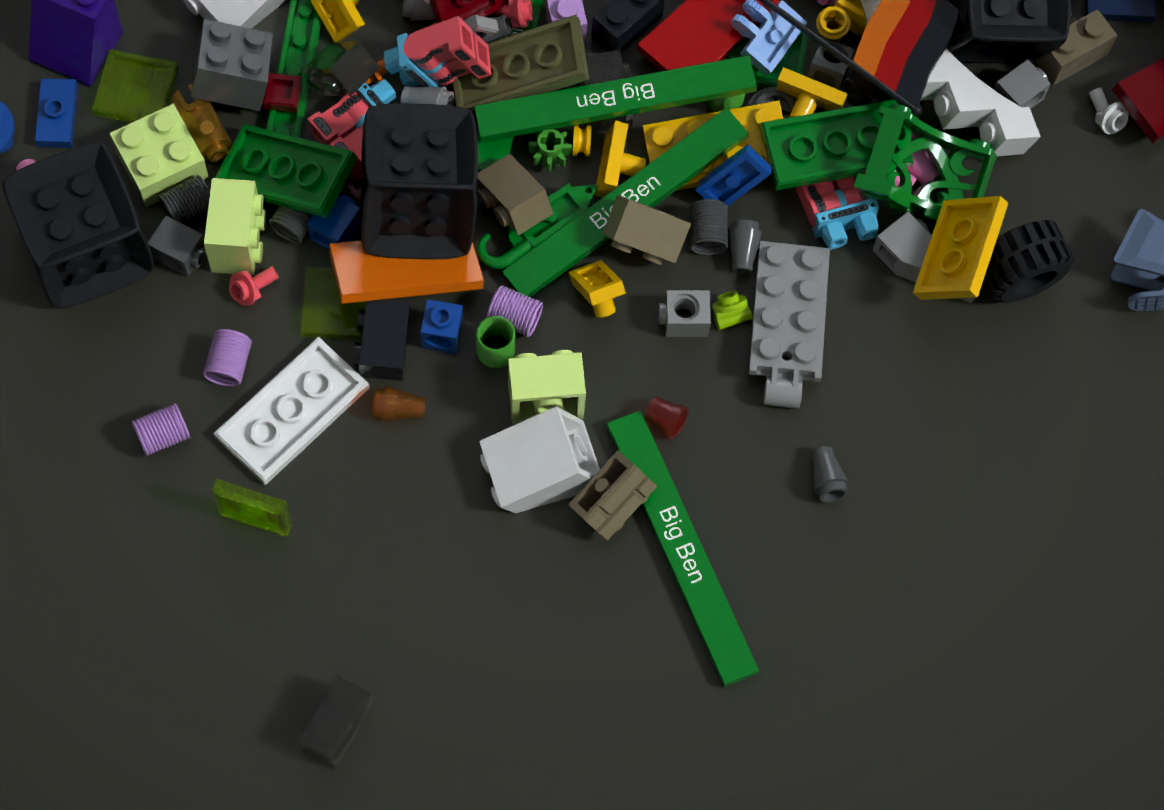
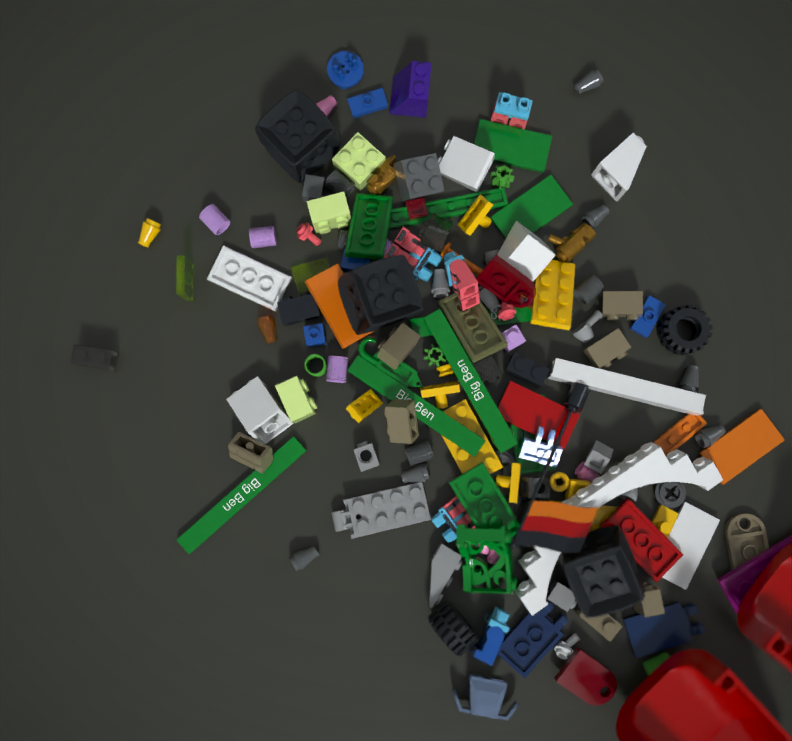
camera: 75 degrees right, 15 degrees up
clear neon green tile [92,49,178,123] -> none
light grey tile [464,15,499,38] -> none
clear red piece [644,396,689,439] -> none
blue plate [695,144,772,206] -> none
lime plate [712,291,753,330] -> none
yellow plate [913,196,1008,300] -> none
none -> yellow cone [138,218,161,248]
none -> blue hips [470,606,509,665]
none -> dark blue tile [497,598,569,678]

